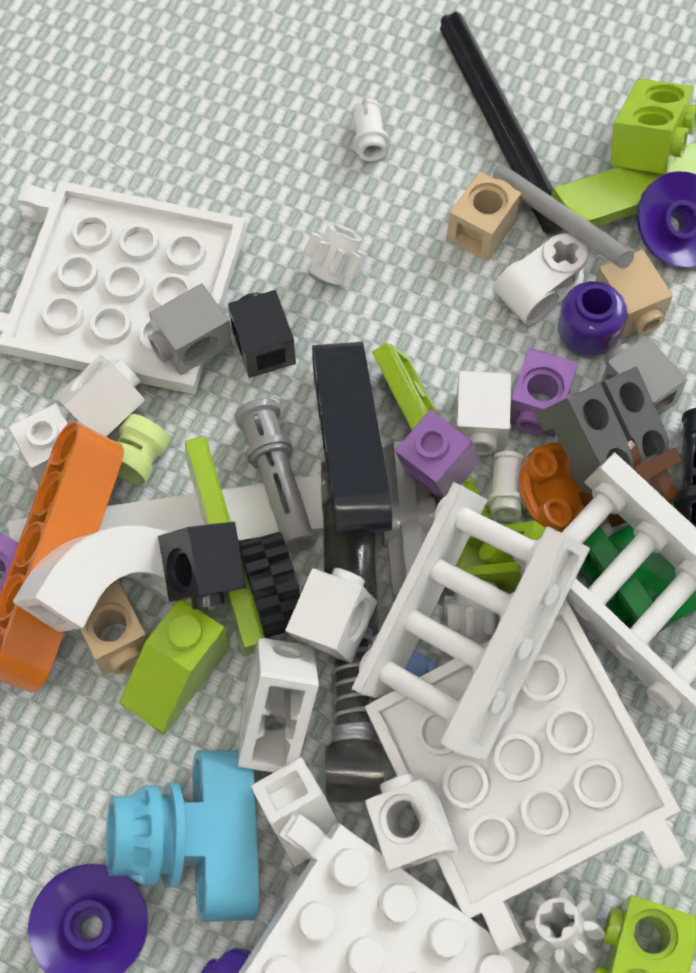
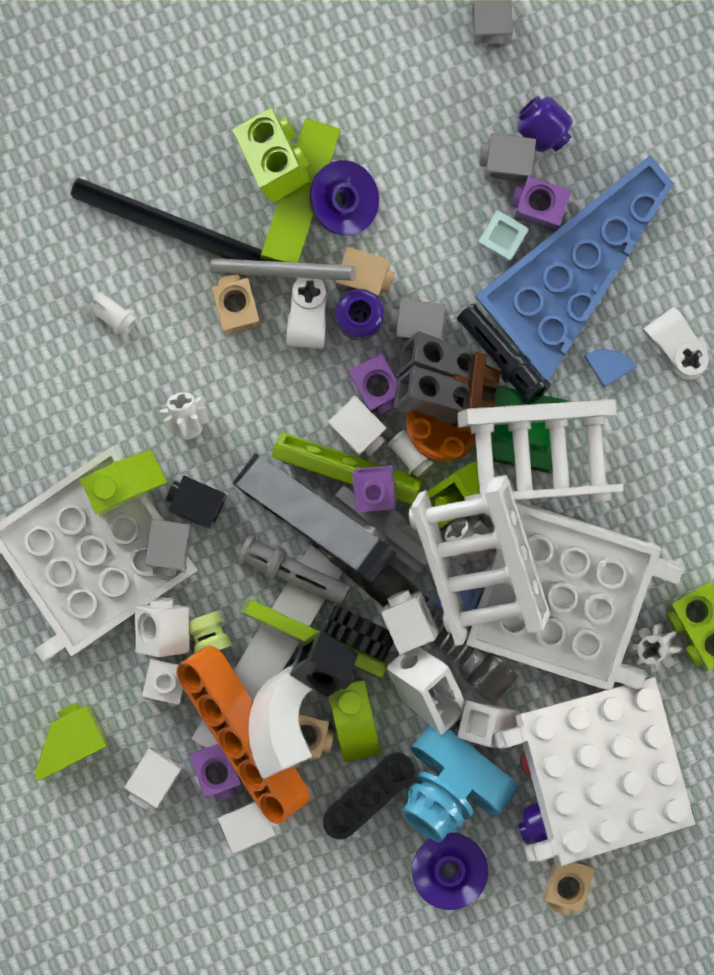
camera: 50 degrees left, 20 degrees up
white brick [365,774,458,871] -> none
none -> lime slope [79,449,168,517]
none -> black beam [323,752,415,840]

